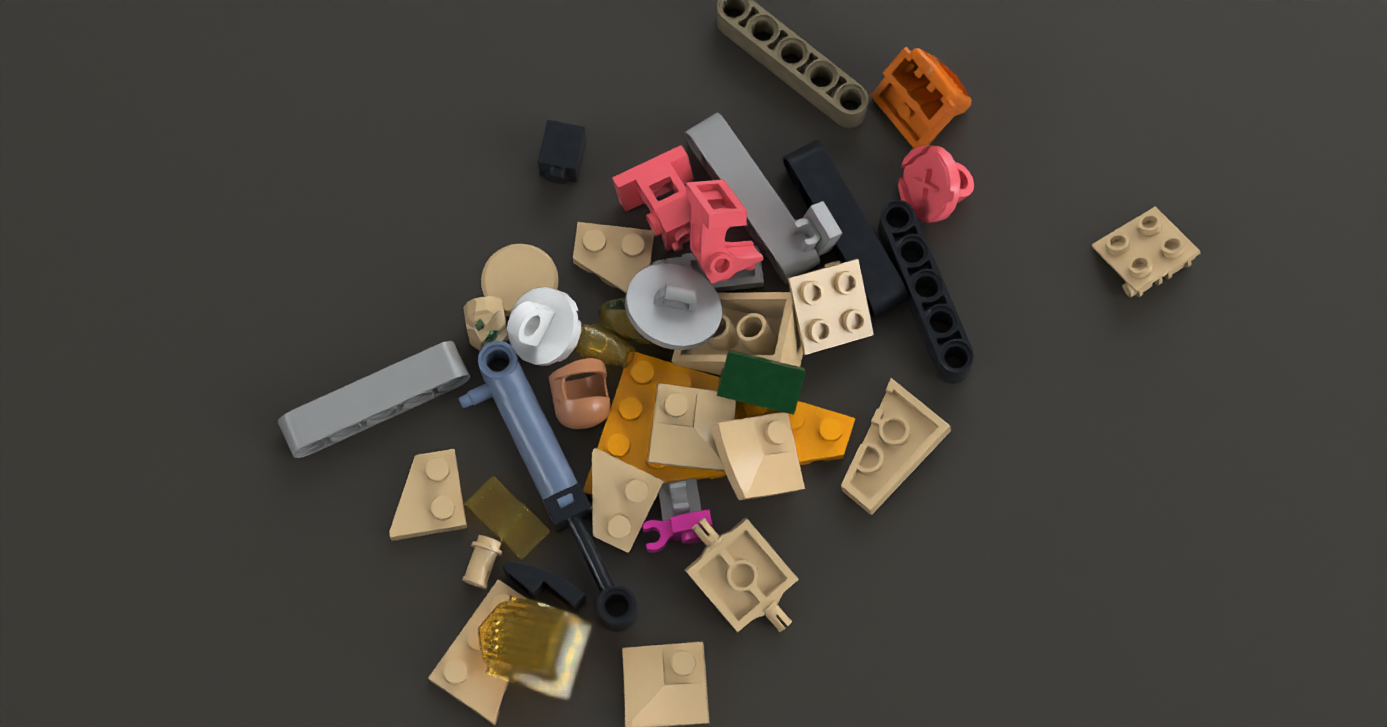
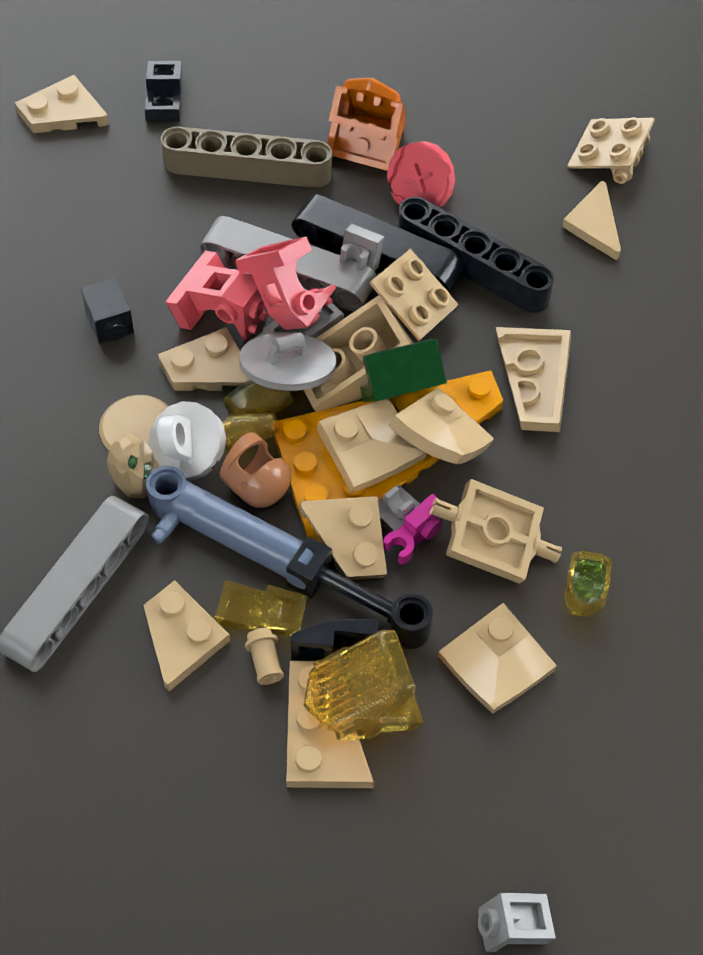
camera: 35 degrees left, 15 degrees down
none -> tan tile [562,181,621,260]
none -> rock [564,551,613,617]

